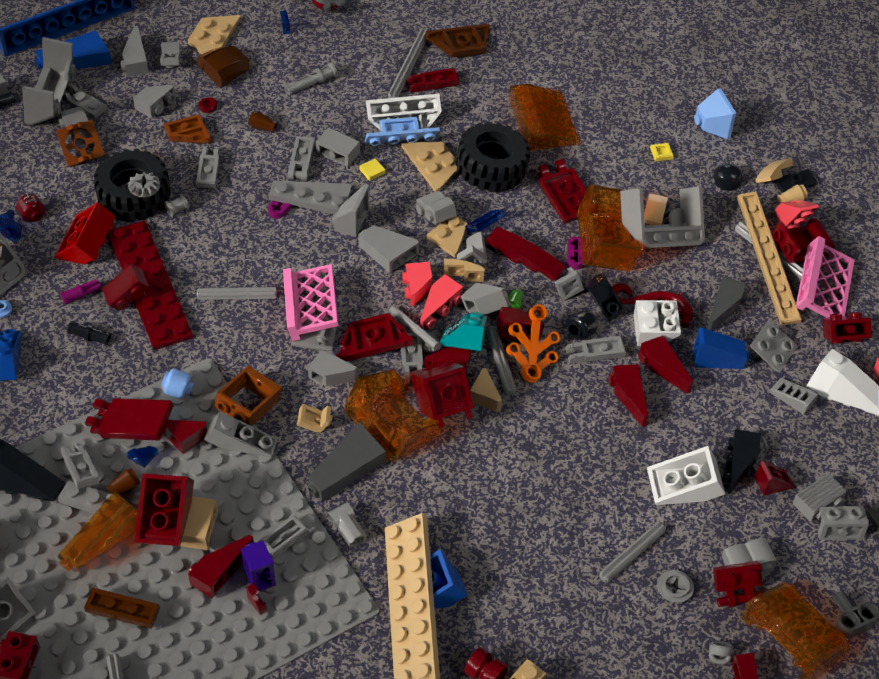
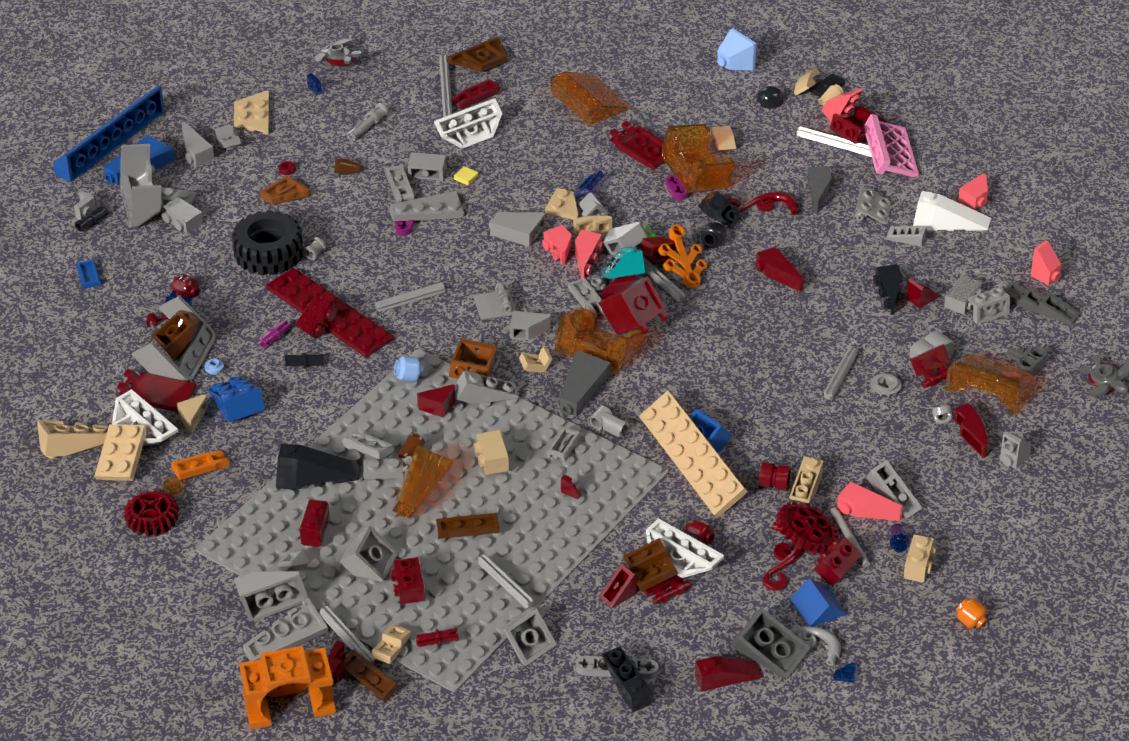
camera: 20 degrees left, 10 degrees down
red slope [53,202,116,265] -> none
dark orange piece [56,119,105,167] -> none
dark red tile [85,398,174,441] -> none
clear blue tile [126,446,158,468] -> none
light grey gear [128,171,160,197] -> none
light grey slope [133,85,176,118] -> none
dark red slope [134,473,194,546] -> none
dark red slope [188,535,254,598] -> none
light grey hinge [196,146,220,188] -> none
reddish brown slope [197,45,249,88] -> none
dark purple brick [241,540,276,592] -> none
bright pink fence [283,264,339,341] -> none
light grey slope [332,184,369,237] -> none
dark red wing [336,313,415,361] -> none
light blue bracket [365,117,440,146] -> none
light grey bar [389,305,441,350] -> none
tan wing [401,142,458,191] -> none
light grey brick [416,191,457,224] -> none
black tyre [455,122,530,192] -> none
tan slope [470,368,502,412] -> none
dark red slope [485,226,566,281] -> none
light grey bracket [554,267,584,301] -> none
light grey hinge [565,336,626,364] -> none
light grey windscreen [620,186,705,248] -> none
white slope [634,300,681,346] -> none
dark red slope [638,336,694,394] -> none
white slope [647,446,725,505] -> none
light yellow tile [650,143,674,161] -> none
blue slope [693,328,750,369] -> none
tan tile [737,191,801,326] -> none
dark red brick [823,312,872,343] -> none

